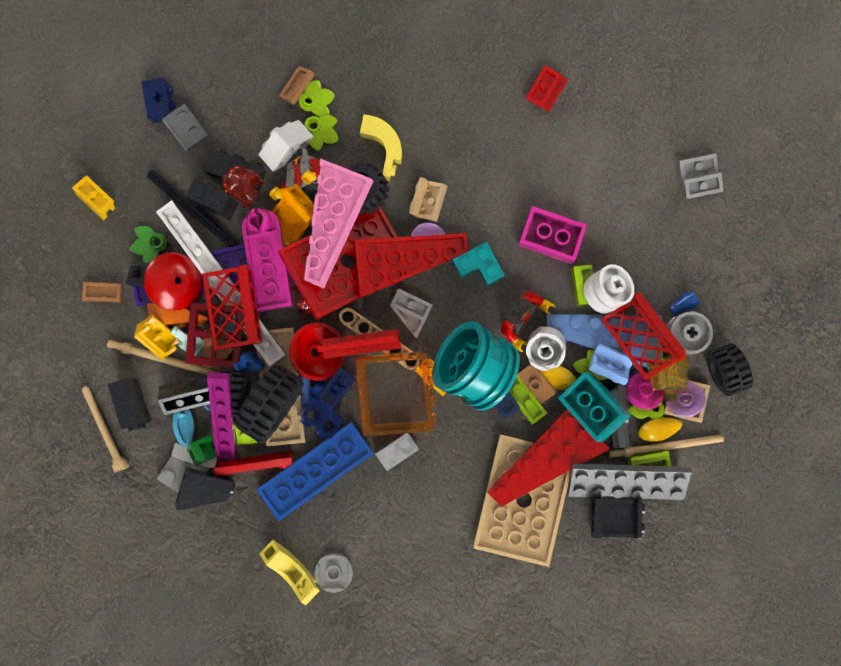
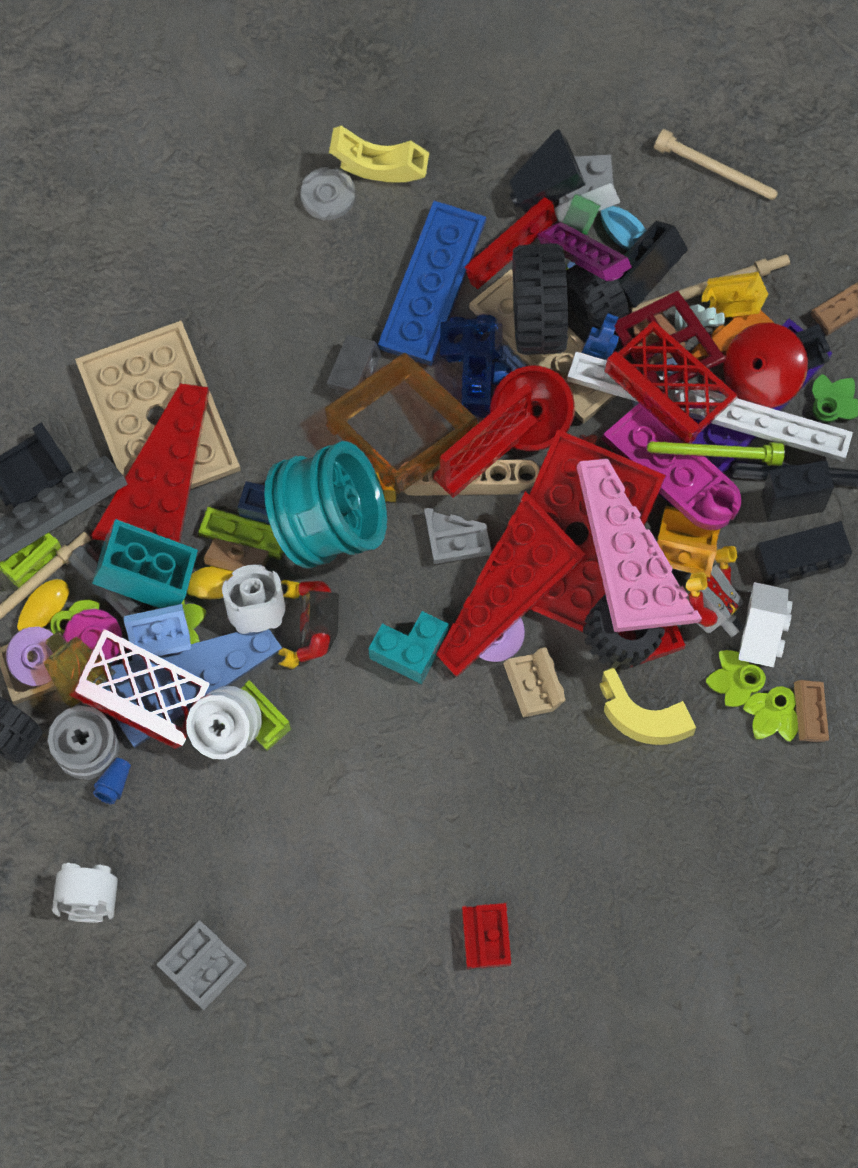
camera: 145 degrees right, 15 degrees down
black brick [107,378,151,432] -> none
clear red hair [222,166,264,208] -> none
dark pink brick [518,206,587,264] -> none
none -> white brick [52,863,118,923]
none -> lime piece [647,441,784,466]

